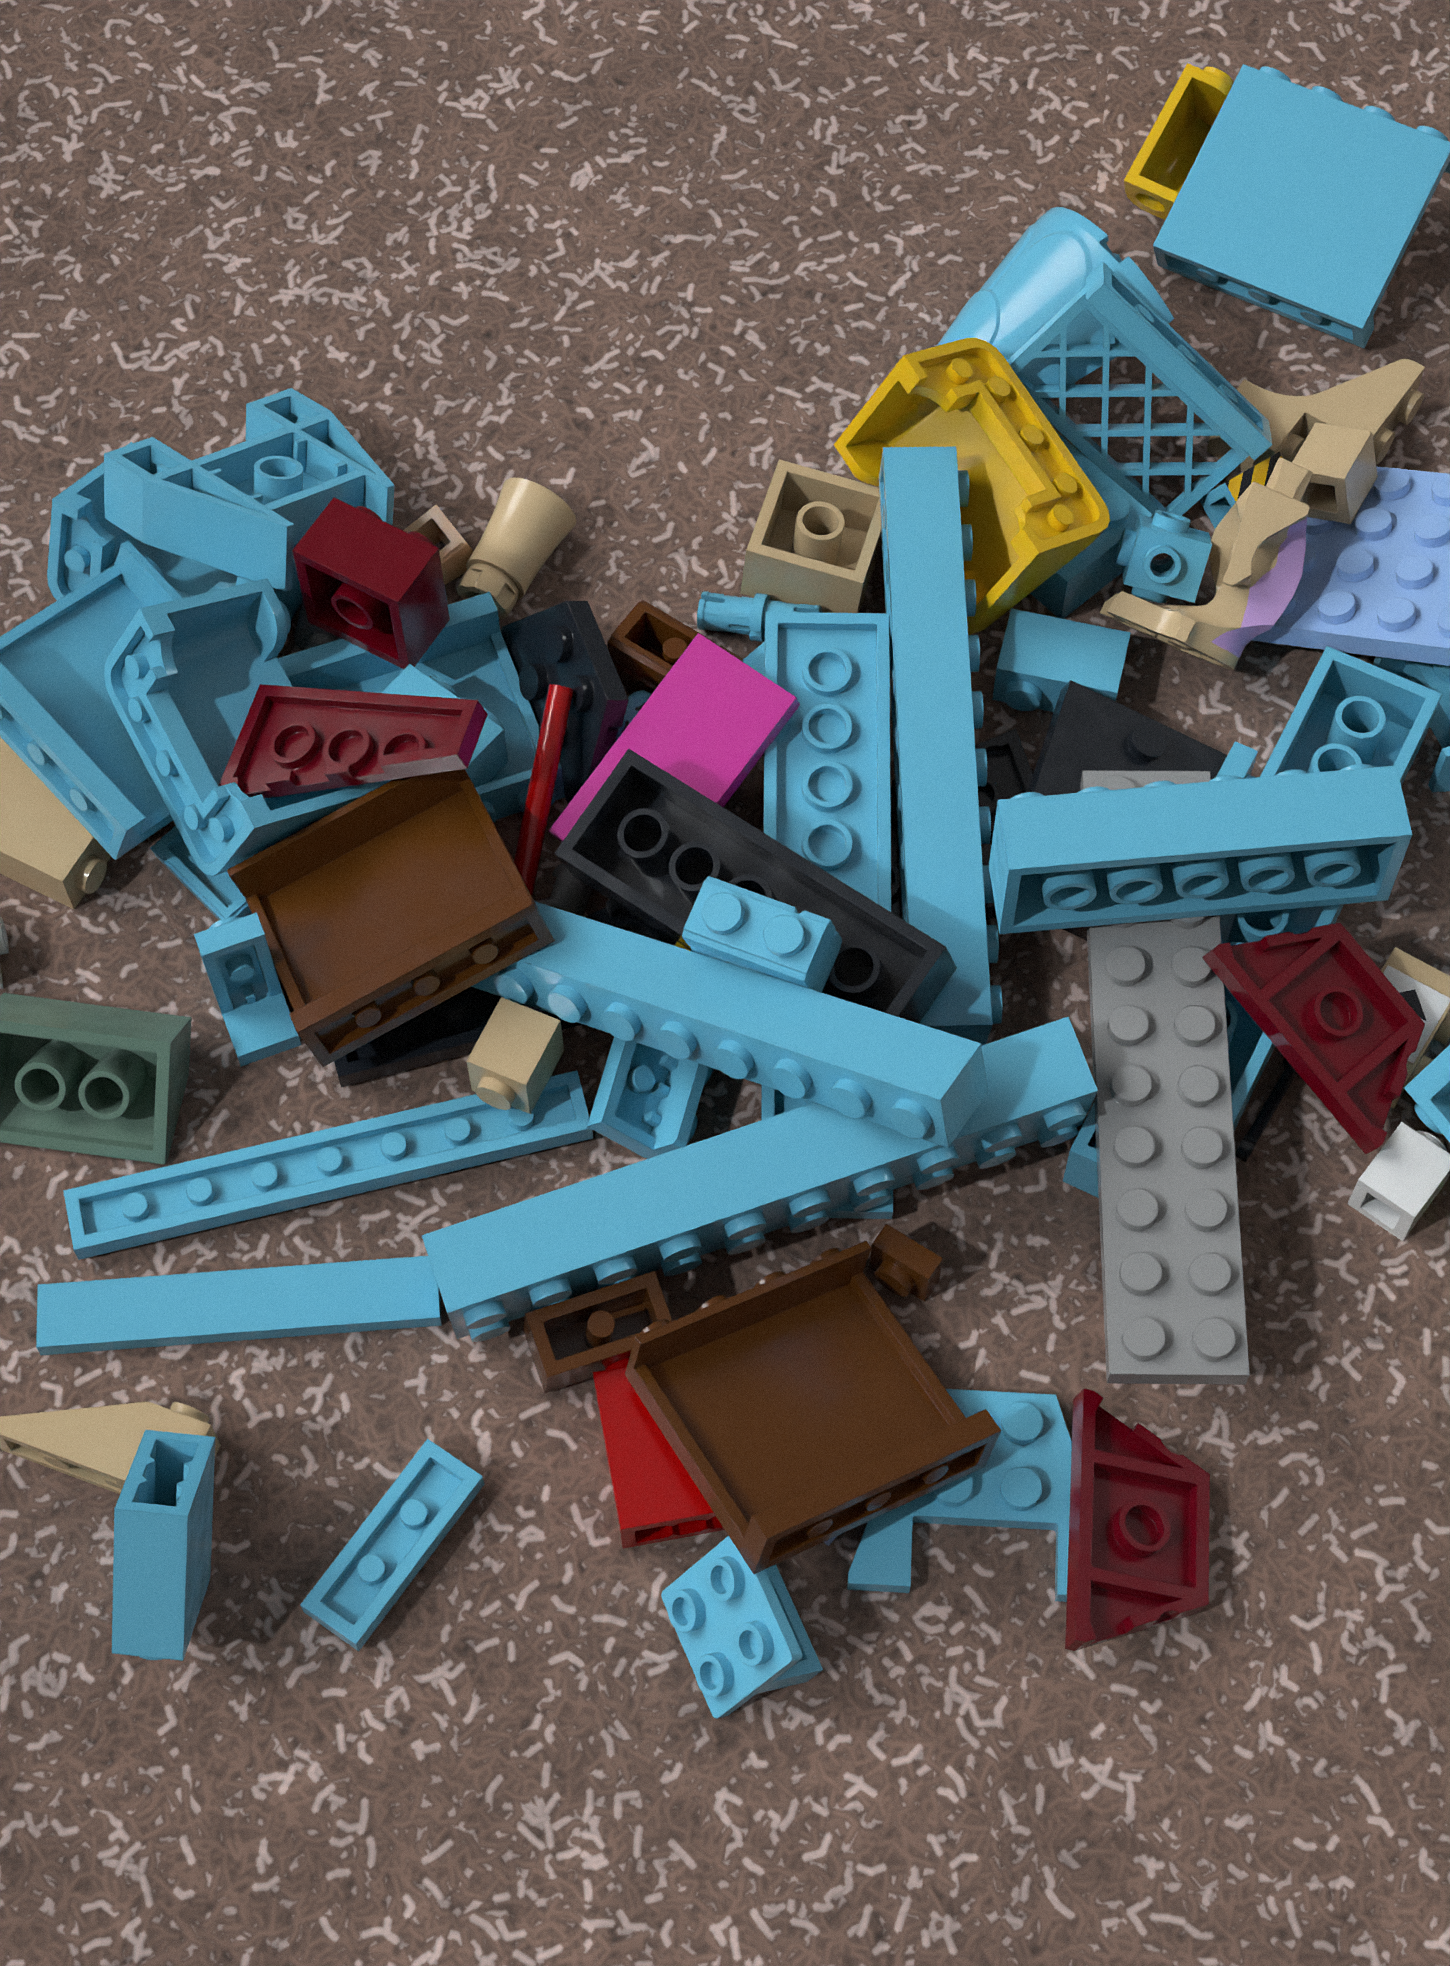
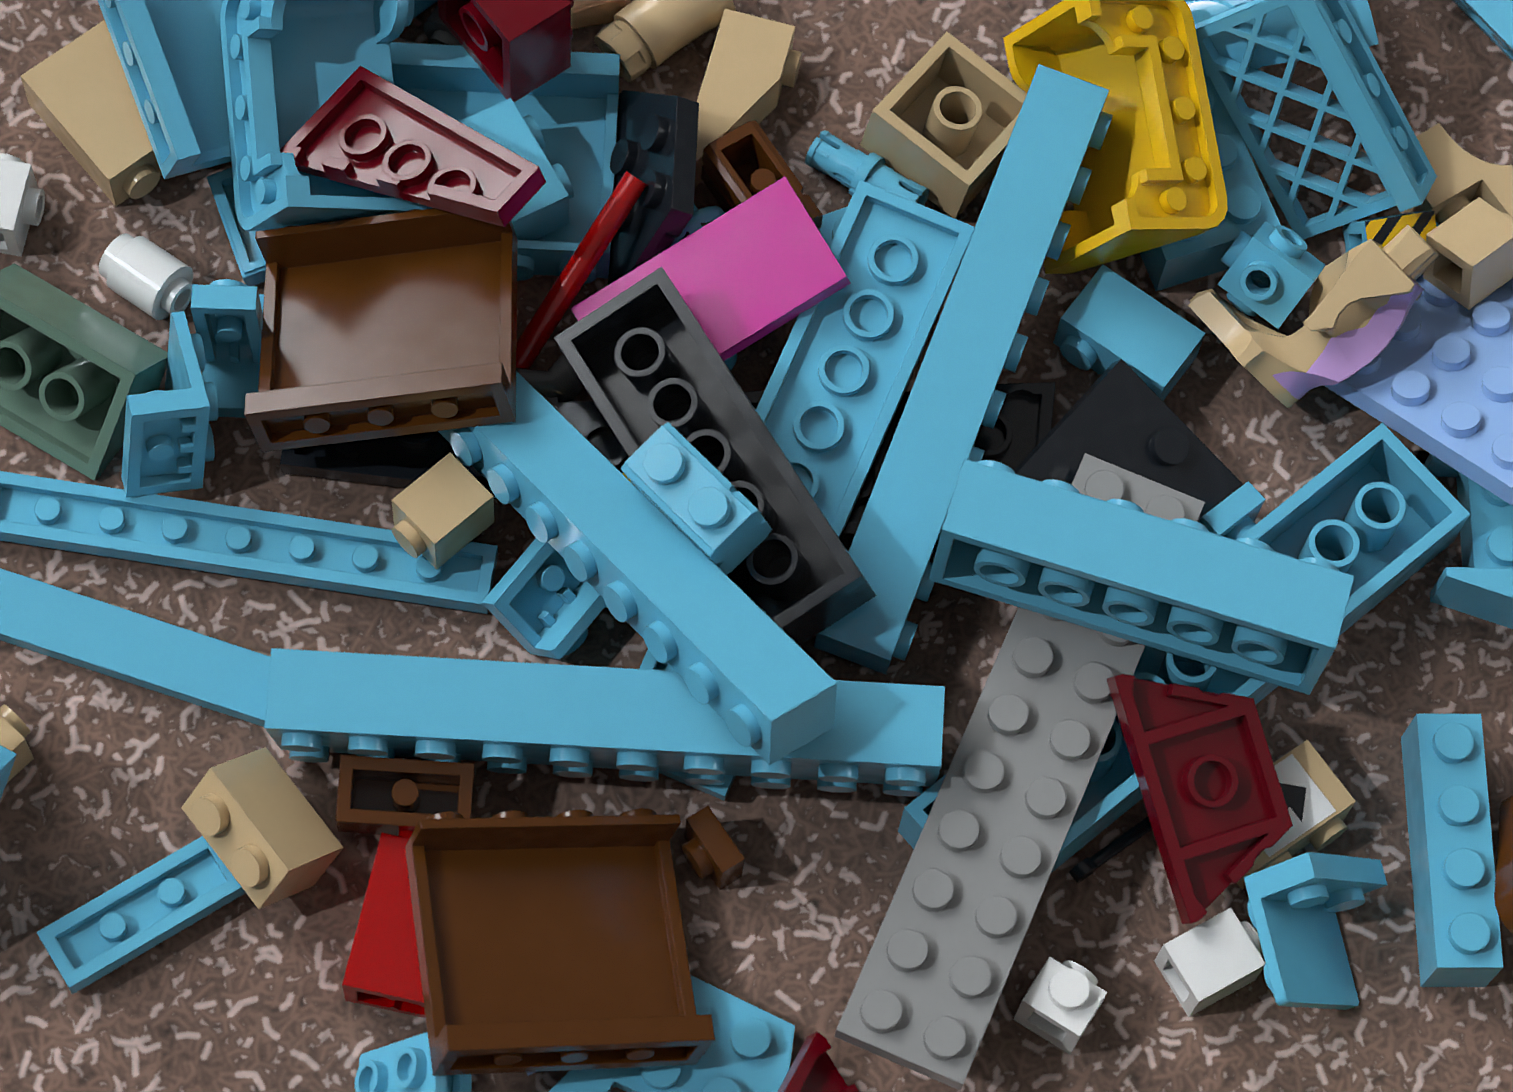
camera: 15 degrees right, 5 degrees up
none -> white brick [99,233,193,320]
none -> medium azure bracket [121,311,219,497]
none -> tan brick [181,747,344,909]
none -> tan slope [695,8,802,187]
none -> white brick [1013,957,1107,1055]

